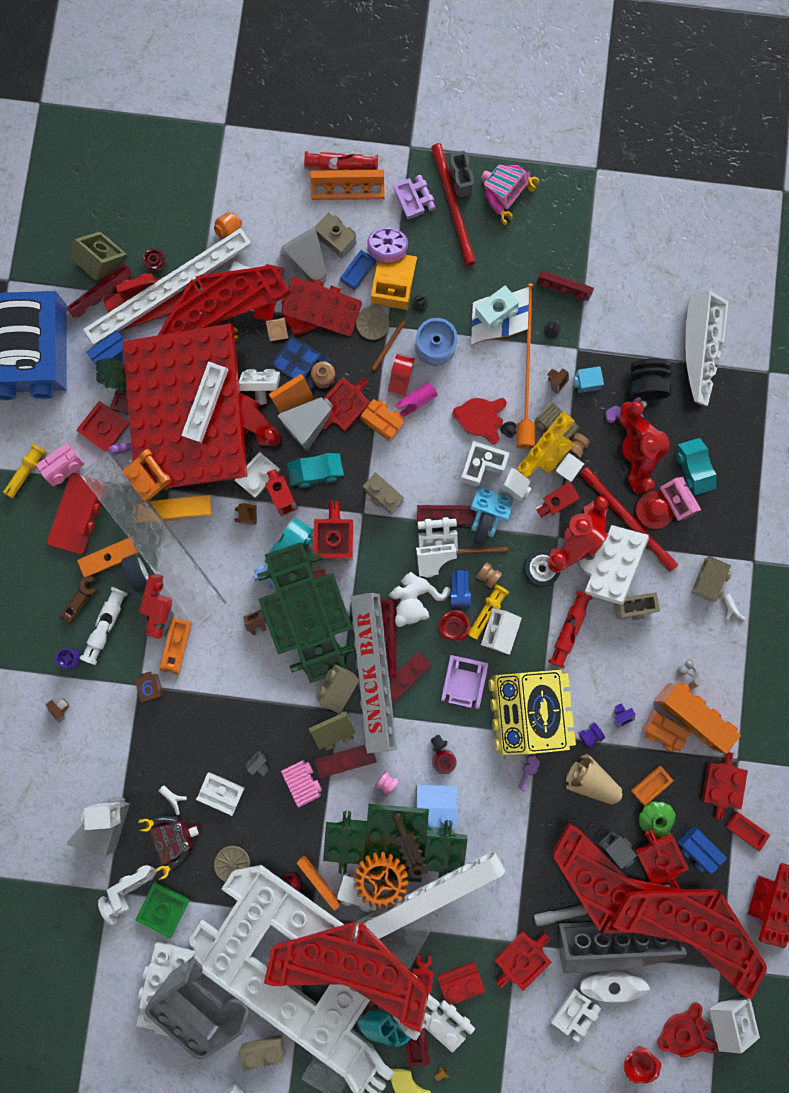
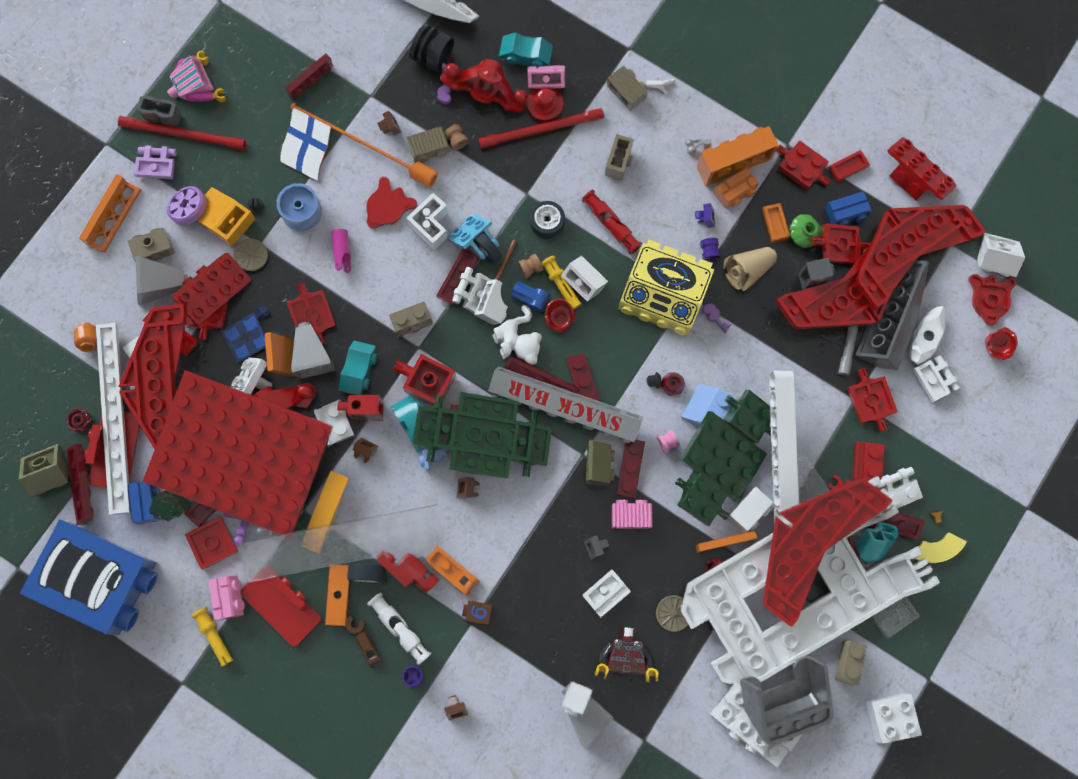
camera: 65 degrees left, 5 degrees down
white piece [98,865,158,925] -> none
orange plate [122,449,171,502] -> none
green plate [135,882,190,939] -> none
white bar [159,786,186,815] -> none
white plate [181,362,228,443] -> none
light nougat plate [266,318,288,341] -> none
red piece [304,151,378,170] -> none
medium nougat head [311,361,336,388] -> none
dark tan brick [316,664,359,714] -> none
blue tile [340,250,376,291] -> none
orange gear [353,852,408,909] -> none
orange brick [360,399,404,442] -> none
dark orange axle [371,320,405,372] -> none
red brick [388,353,415,396] -> none
dark brown piece [393,813,428,878] -> none
lavender container [441,655,489,709] -> none
light aqua brick [475,285,519,331] -> none
black piece [500,421,517,438] -> none
white slope [500,468,531,501] -> none
yellow bracket [516,411,574,479] -> none
red torso [535,482,580,518] -> none
black piece [544,321,561,337] -> none
red piece [548,496,609,573] -> none
white panel [556,453,584,483] -> none
medium azure brick [573,366,604,393] -> none
white plate [579,525,649,605] -> none

